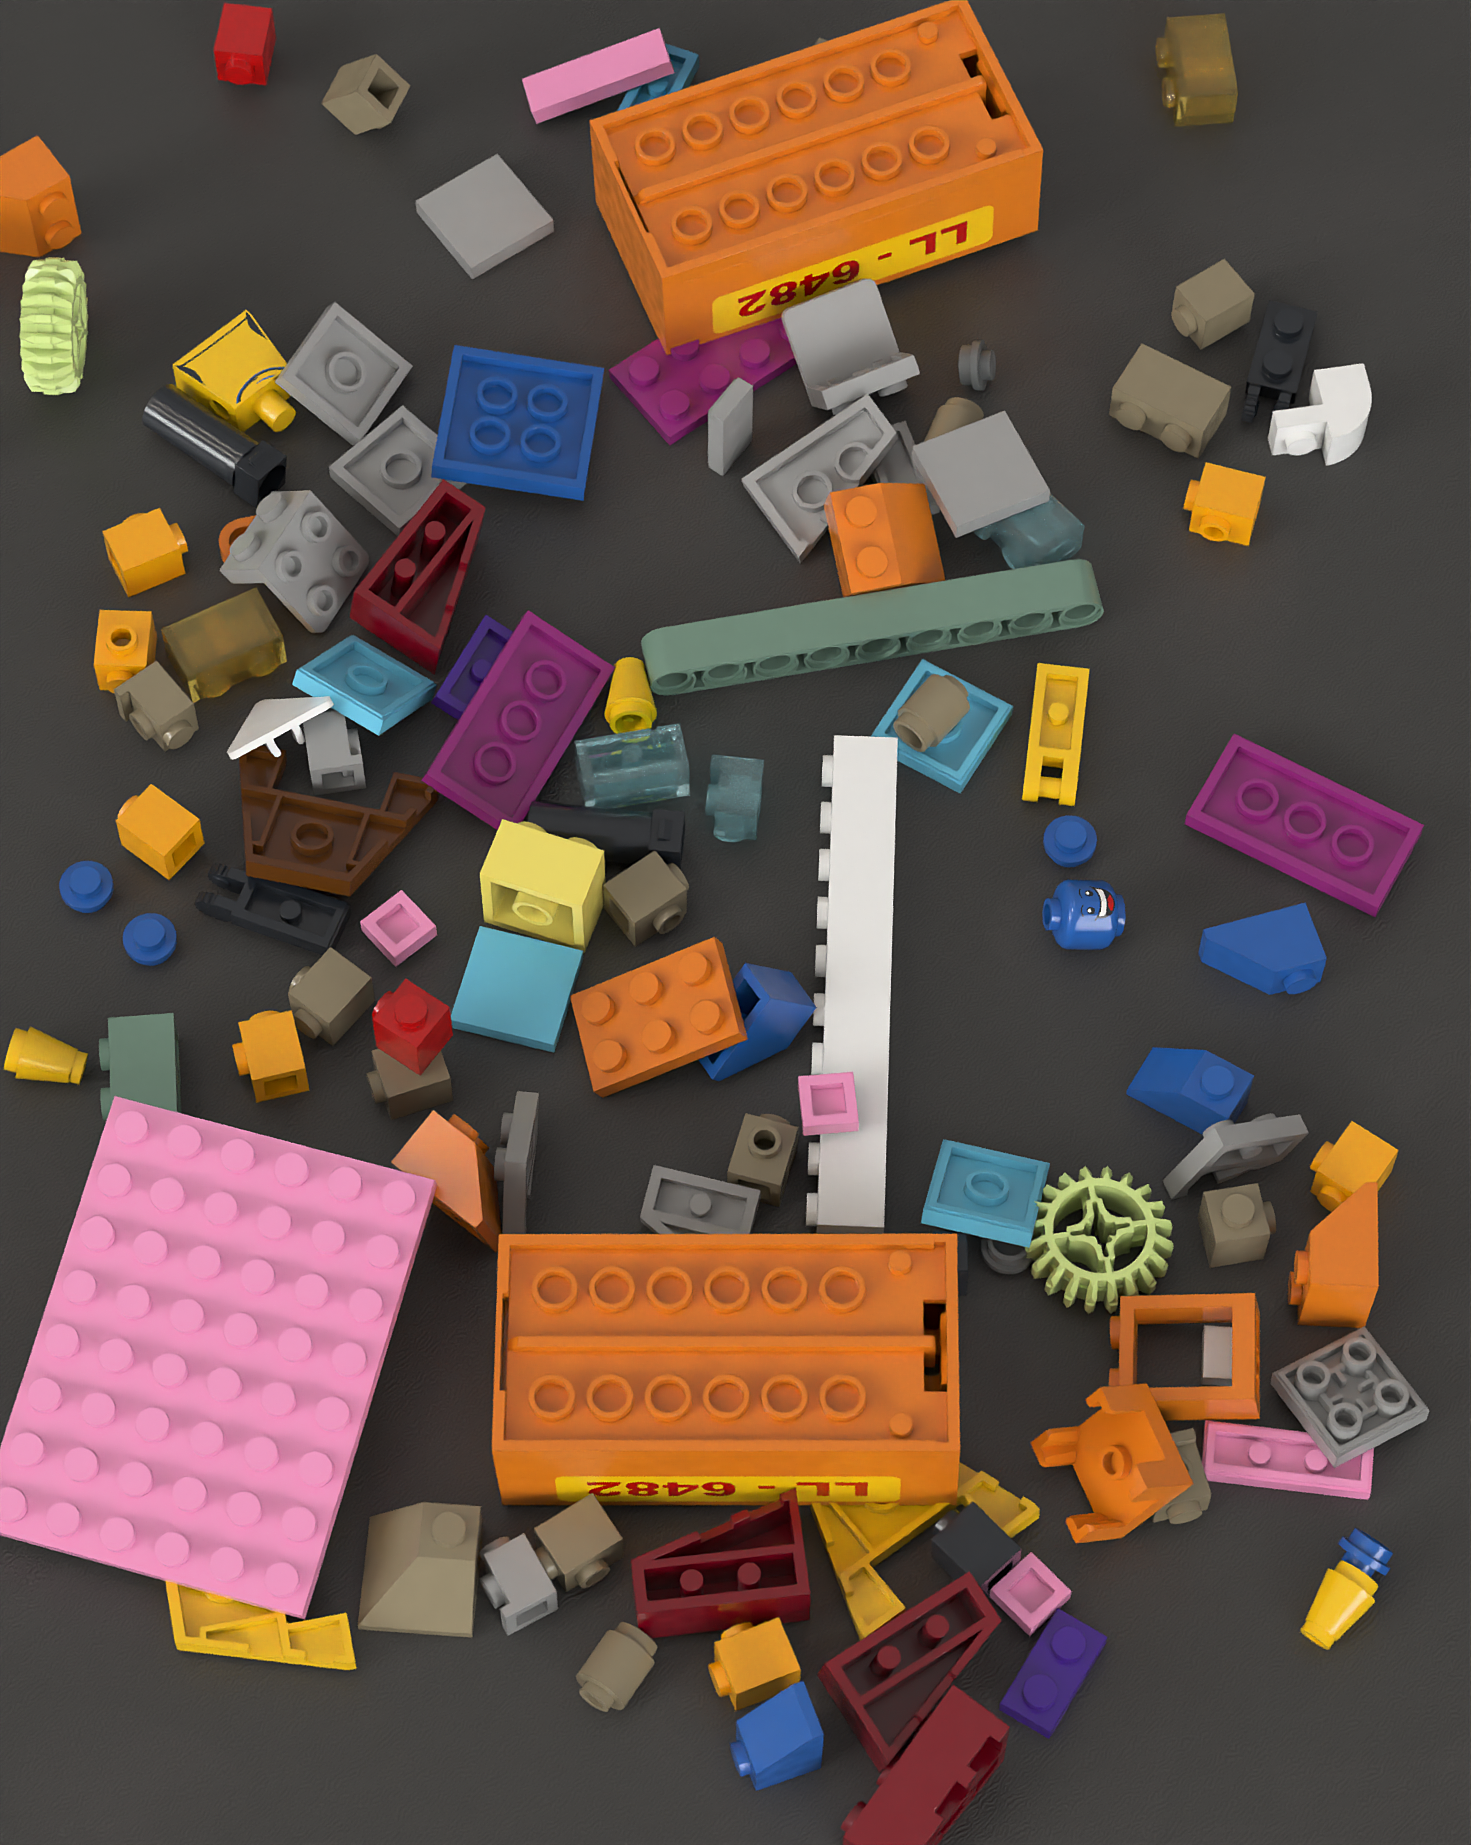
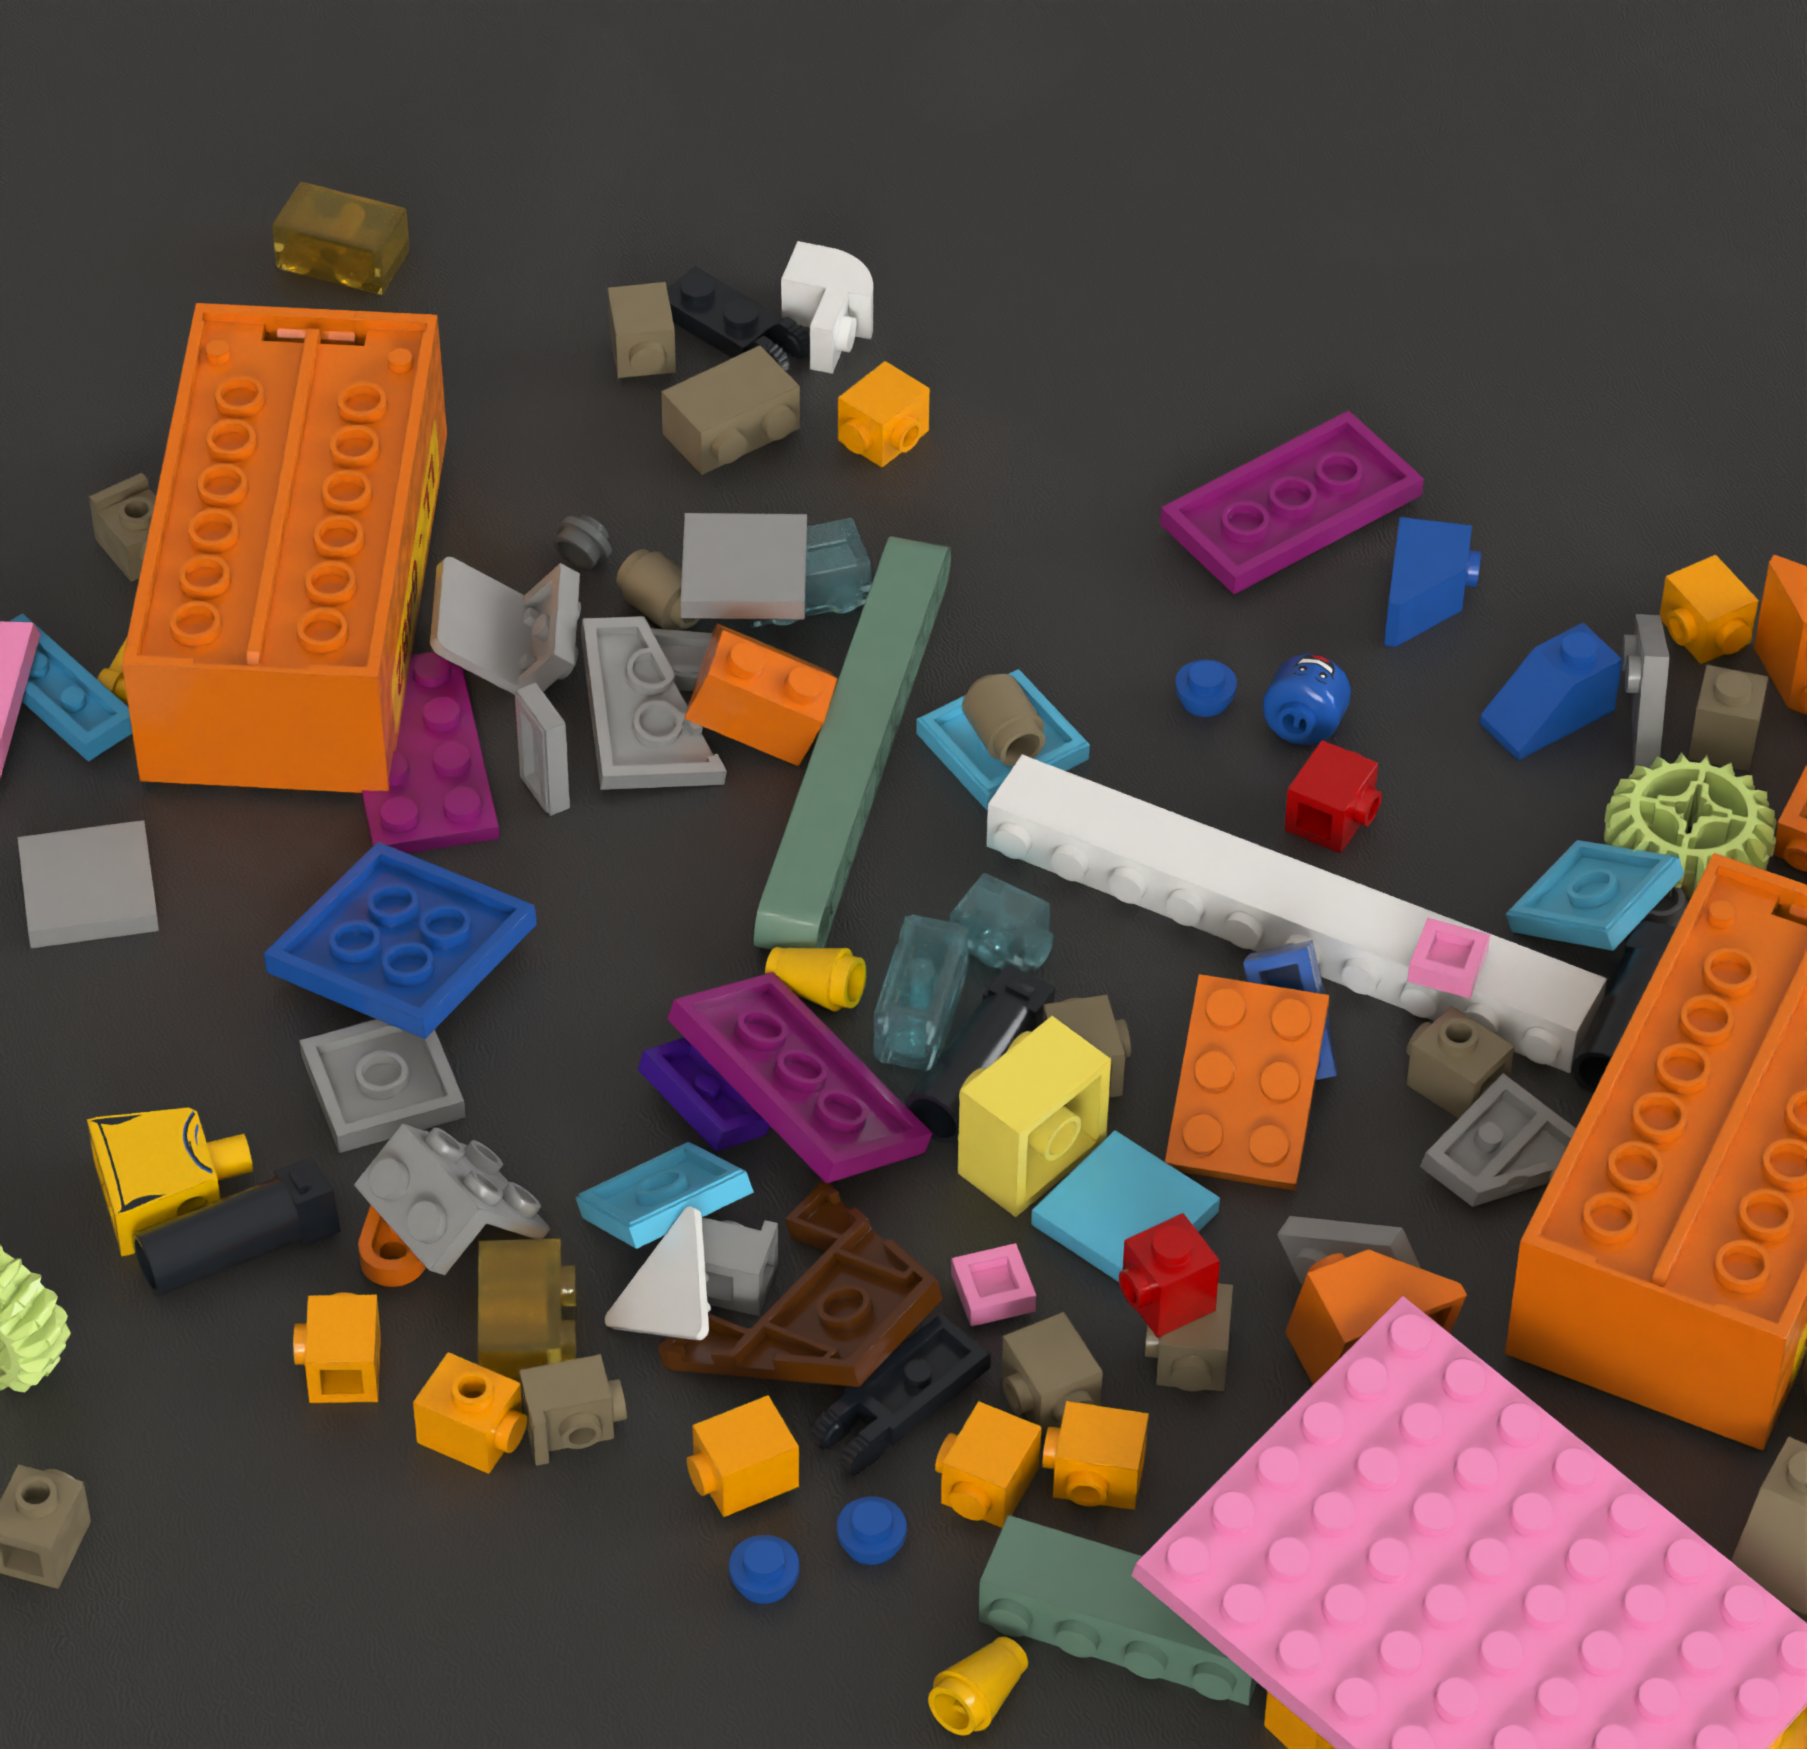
camera: 65 degrees left, 15 degrees down
light grey tile [275,302,412,446] -> none
dark red wedge [349,479,486,675] -> none
yellow plate [1022,663,1090,806] -> none
none -> light orange brick [935,1401,1041,1528]
none -> red brick [1284,740,1382,854]

